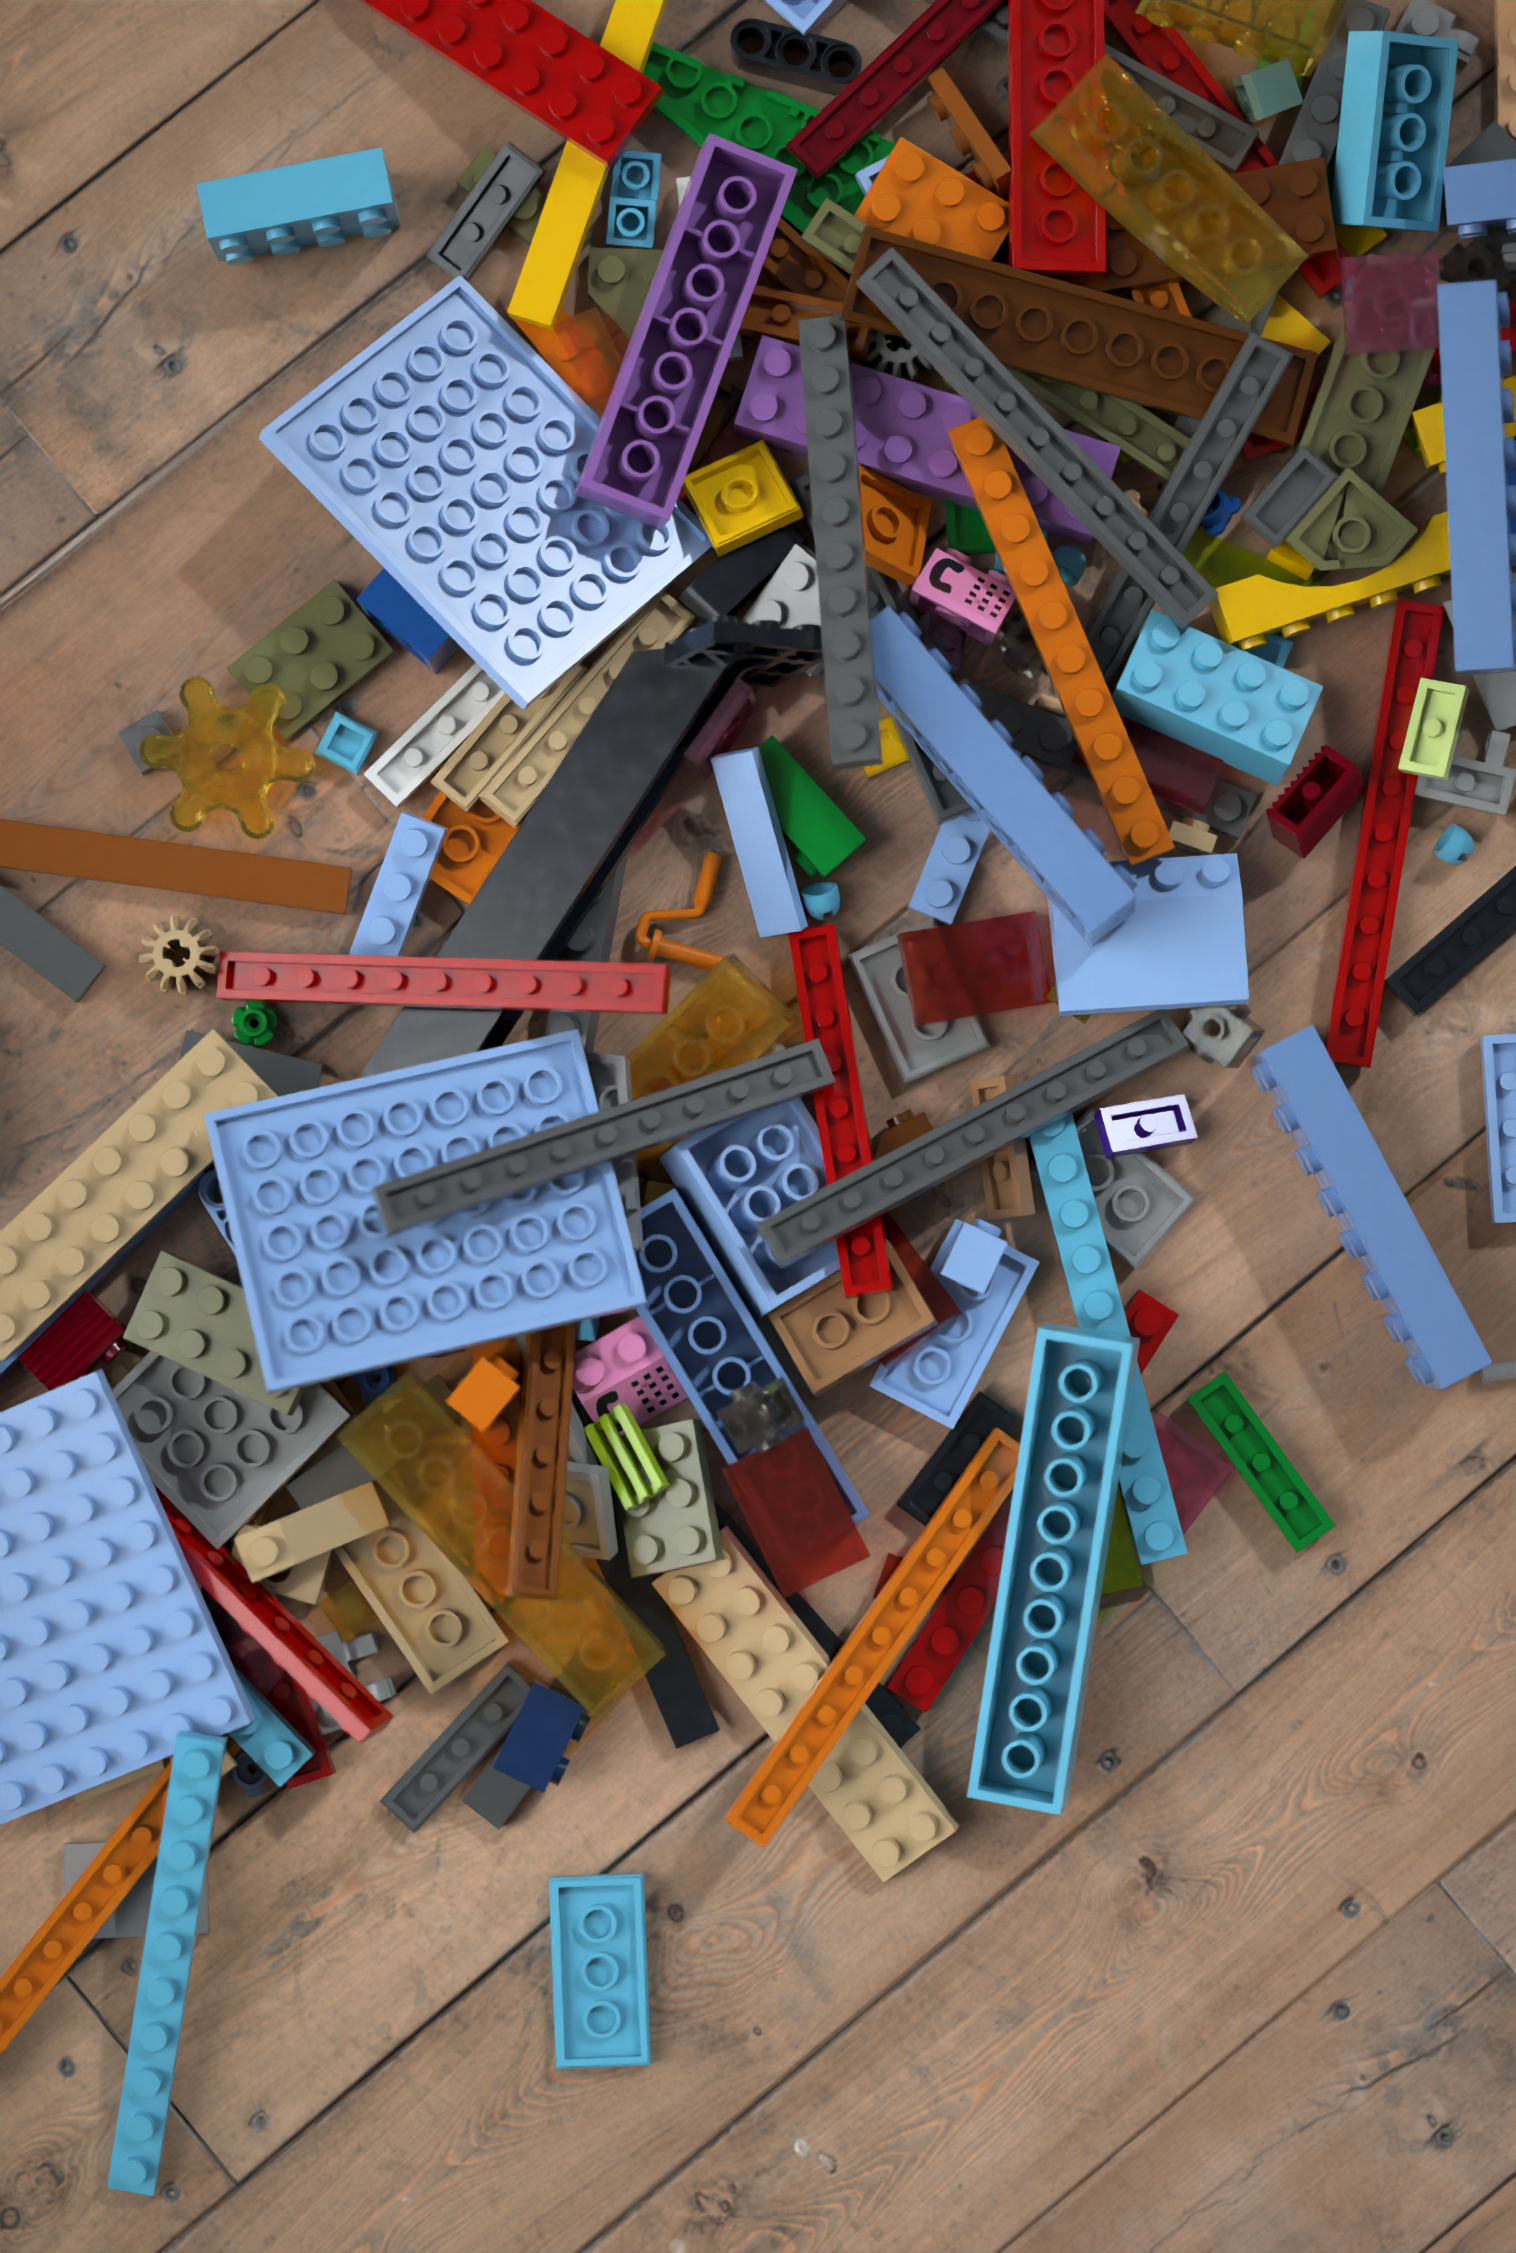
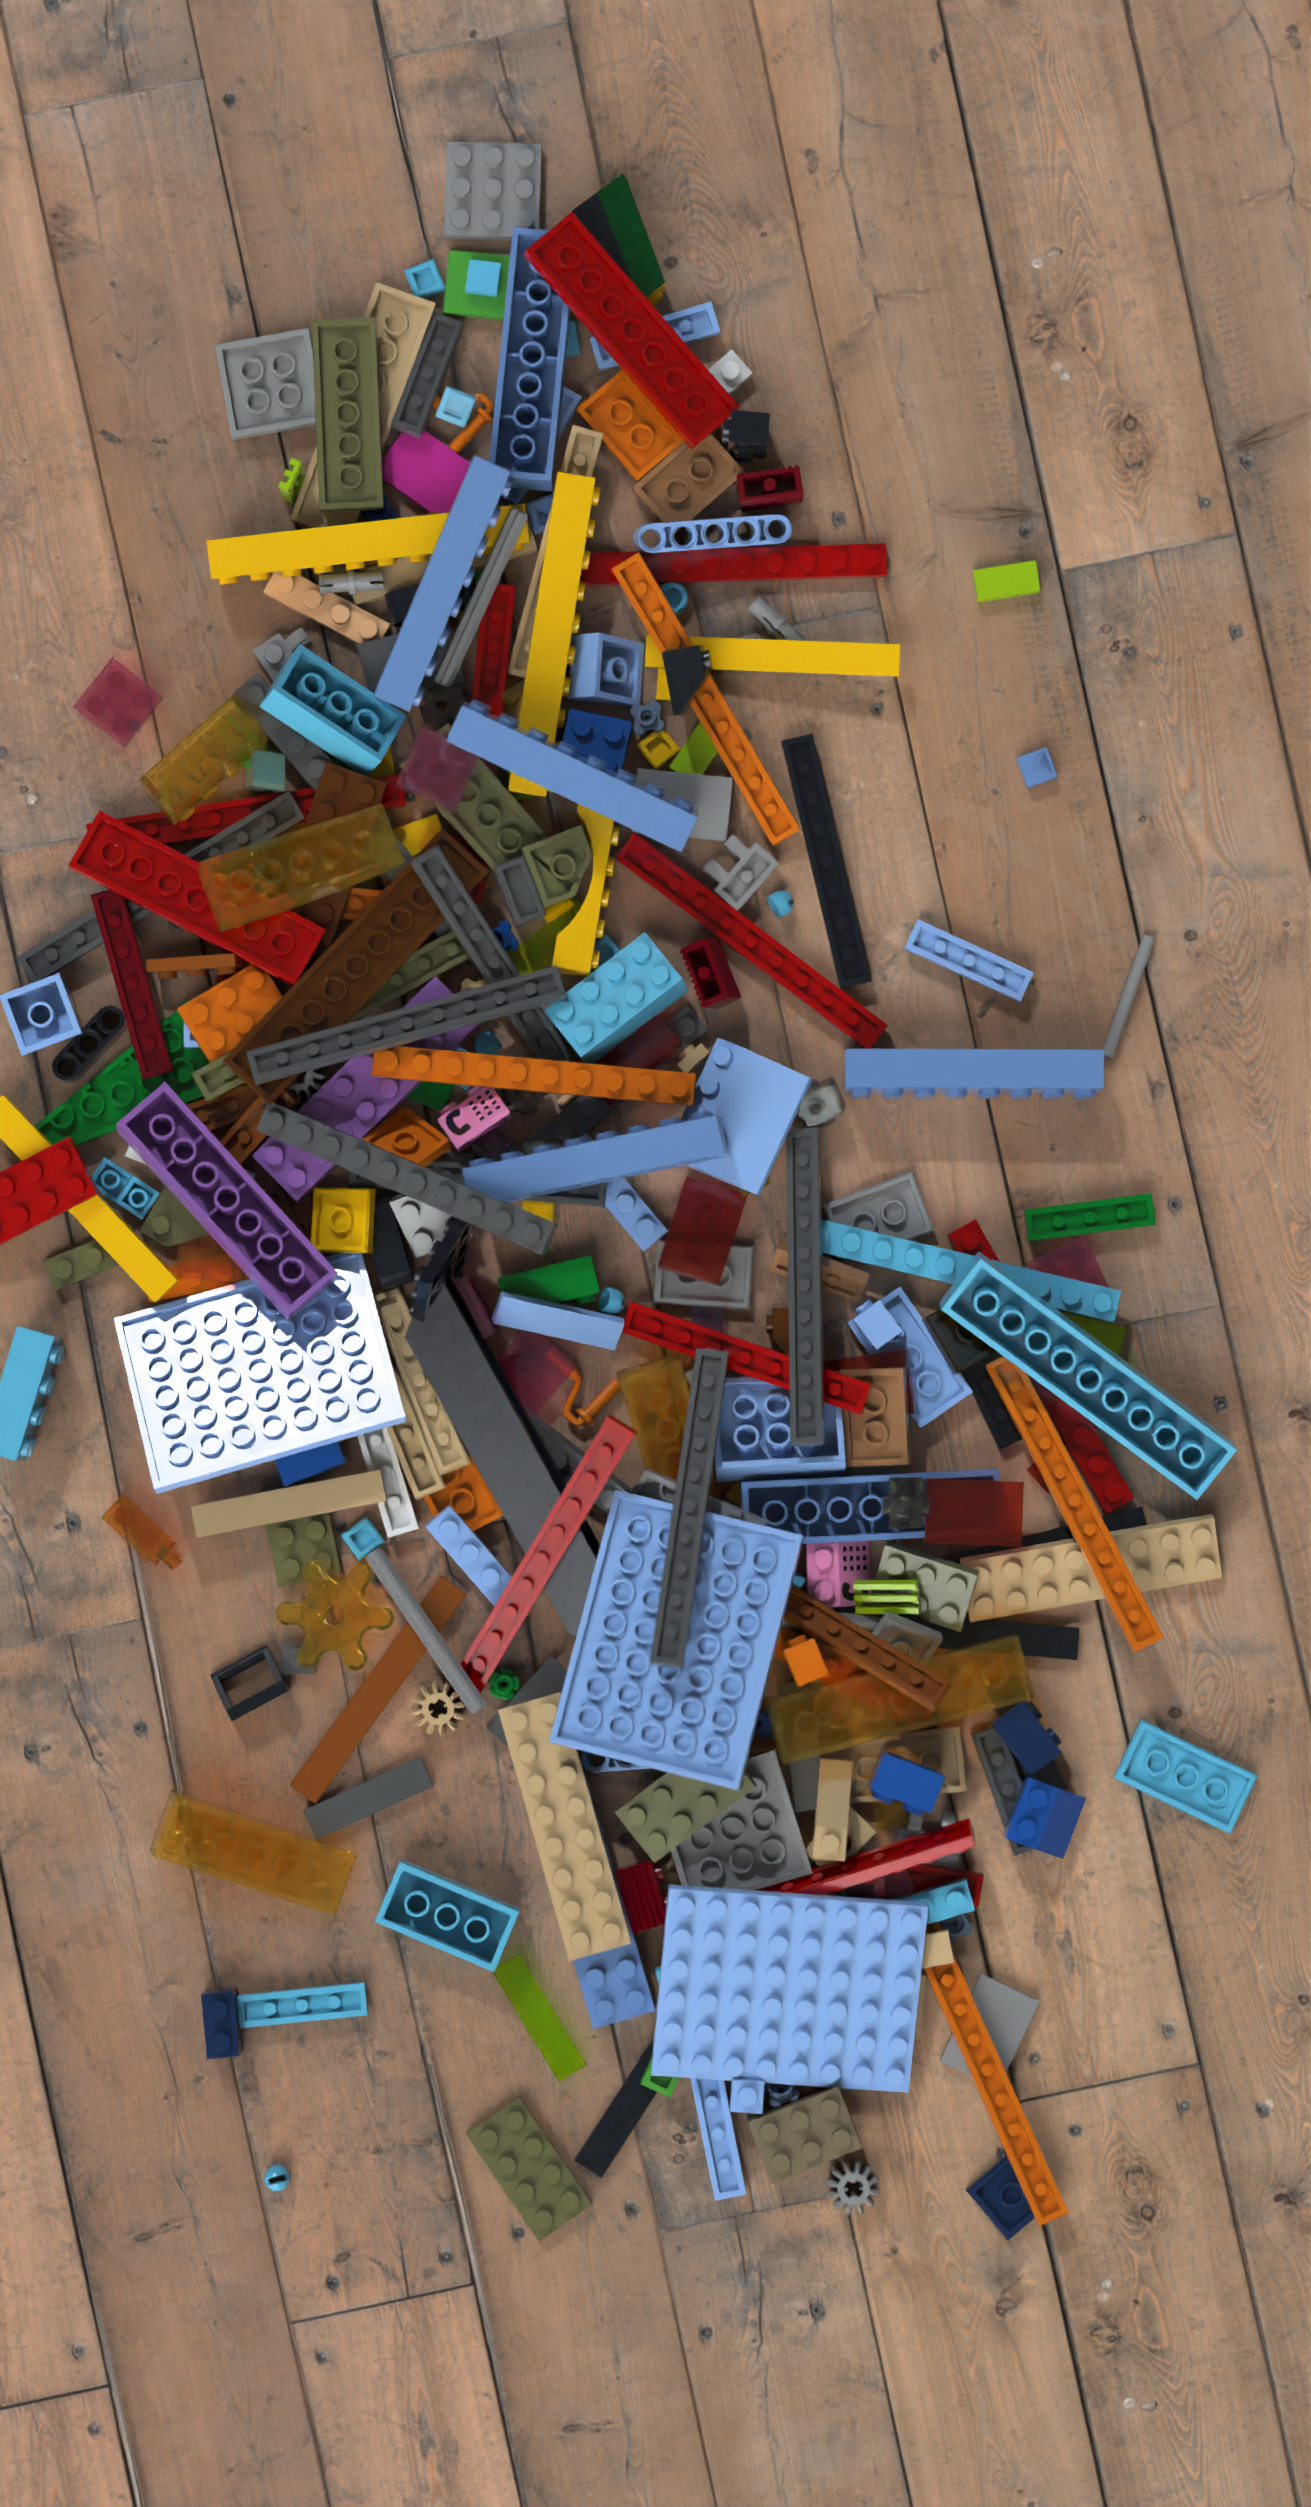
camera: 65 degrees left, 0 degrees up
medium azure plate [107,1730,227,2196] -> none
tile [426,142,547,282] -> none
plate [1094,1094,1198,1159] -> none
yellowish green plate [1398,678,1470,781] -> none
none -> clear orange hinge [102,1494,183,1570]
none -> tan tile [191,1469,387,1538]
none -> black tile [210,1644,291,1721]
none -> light grey axle [366,1548,486,1714]
none -> clear pink tile [498,1330,578,1414]
none -> clear purple tile [691,1306,724,1332]
none -> blue brick [868,1749,945,1816]
none -> dark brown tile [922,1309,996,1375]
none -> blue slope [1003,1775,1086,1859]

